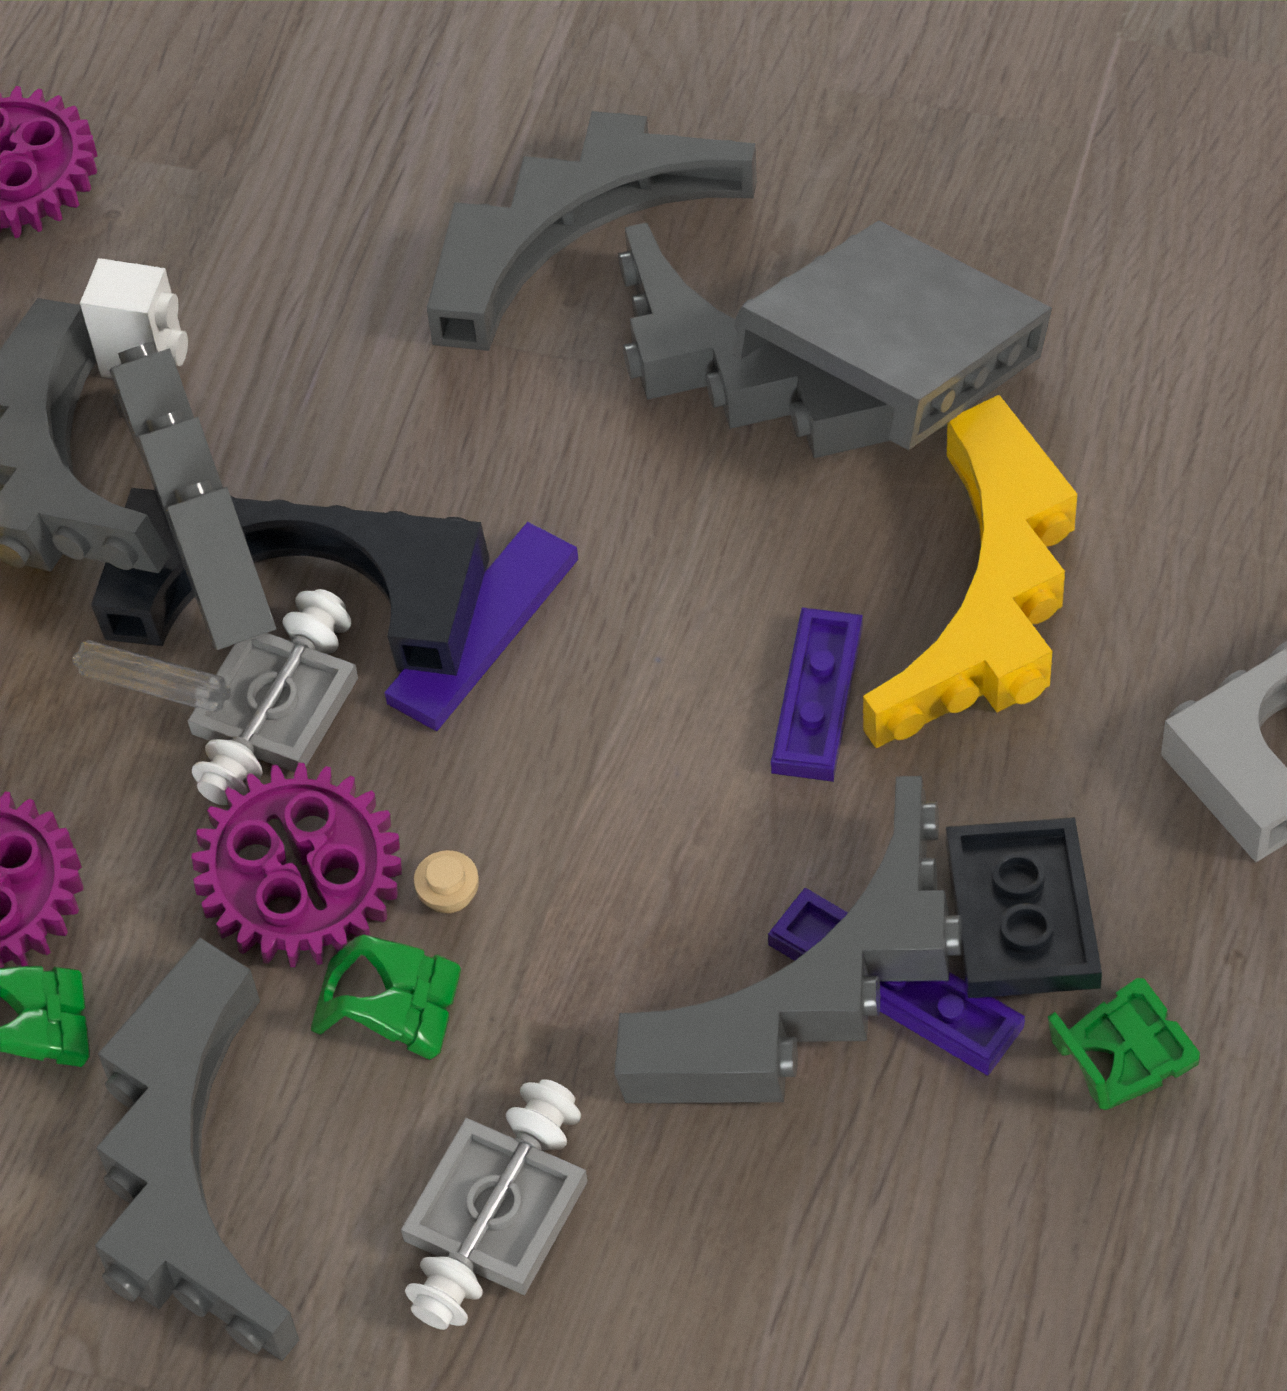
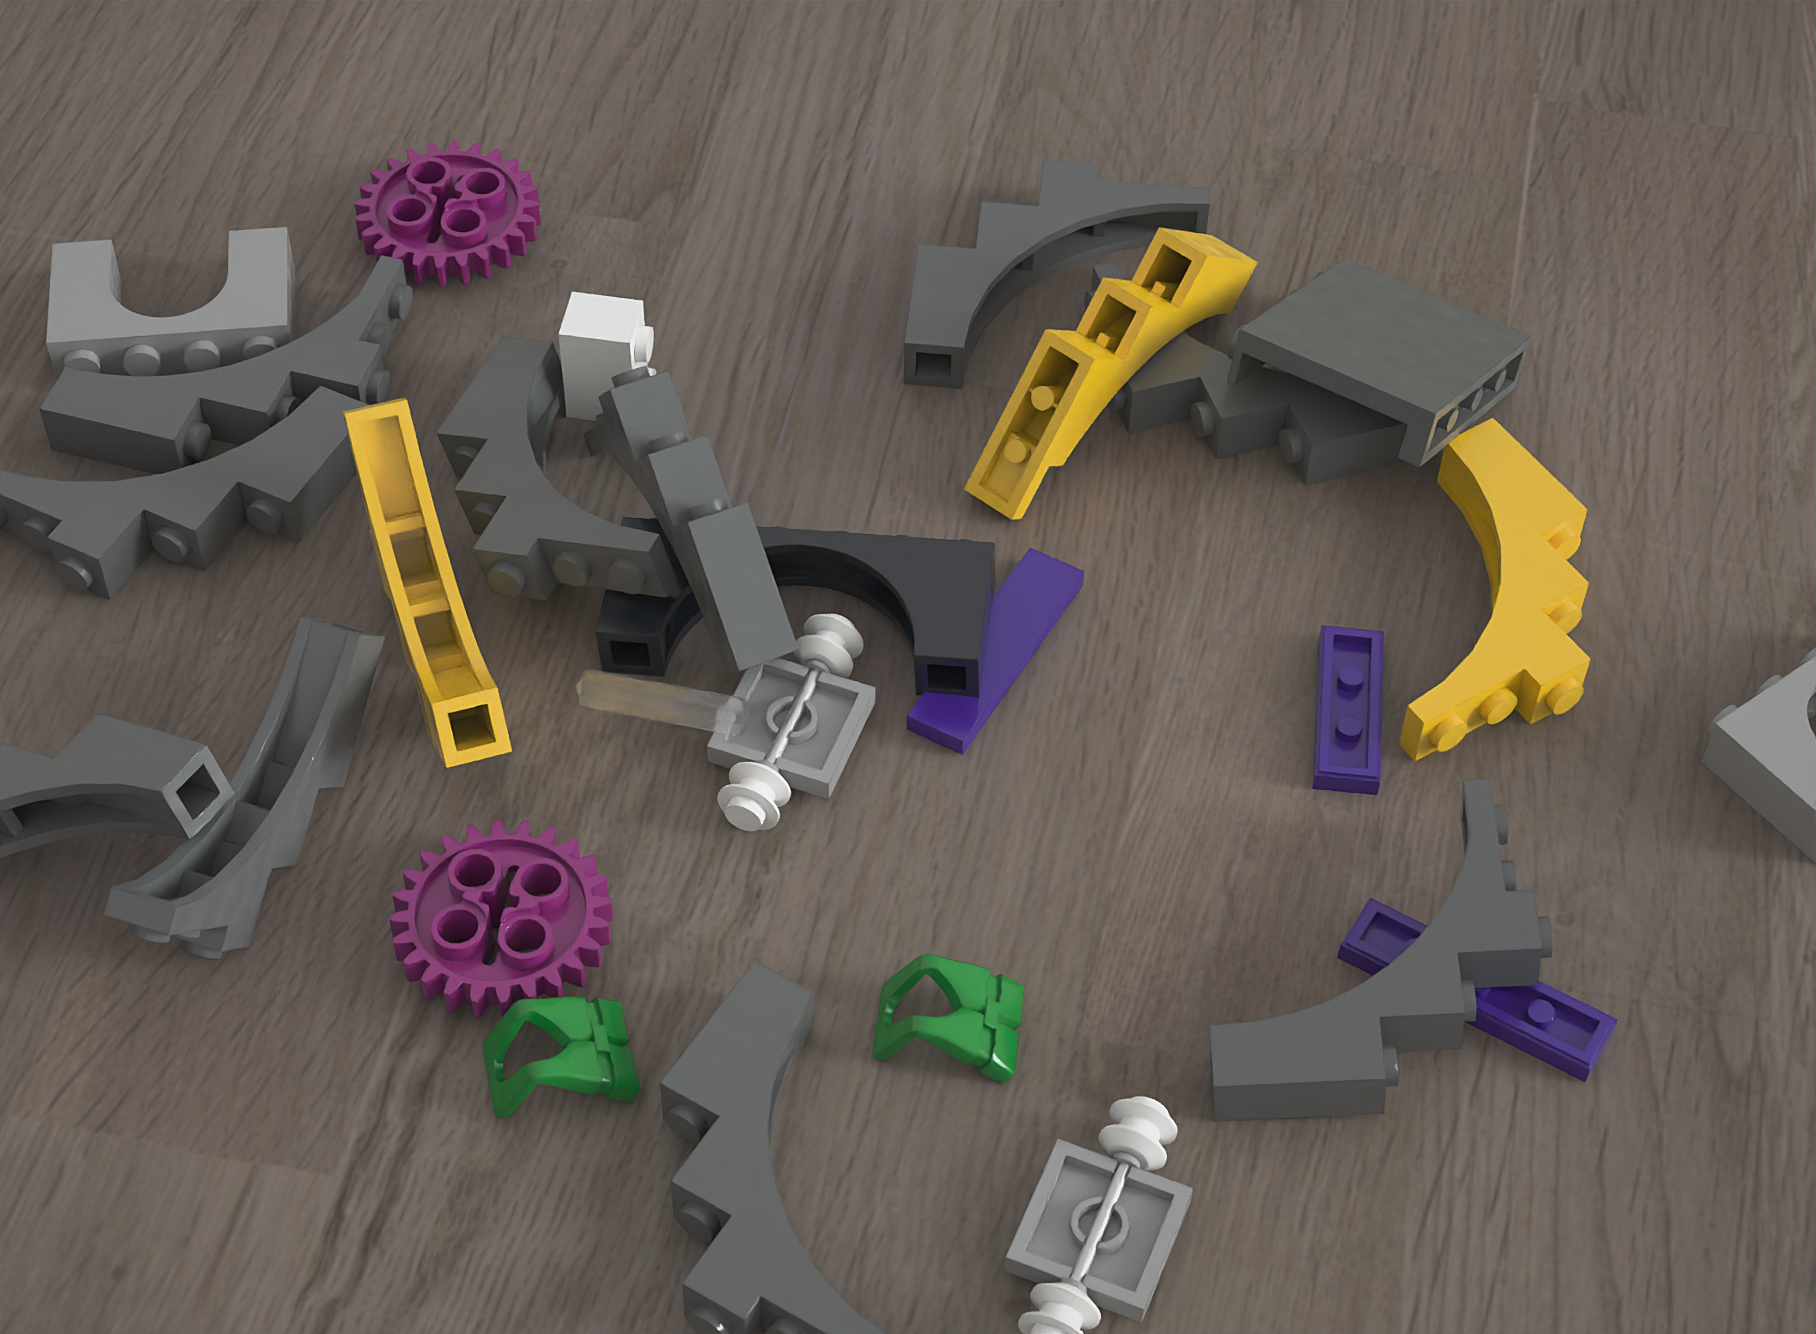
camera: 10 degrees left, 5 degrees down
magenta gear [191,763,402,967] -> none
tan plate [414,850,479,913] -> none
black plate [946,817,1102,998] -> none
green piece [1048,978,1200,1110] -> none
none -> yellow arch [964,227,1258,520]

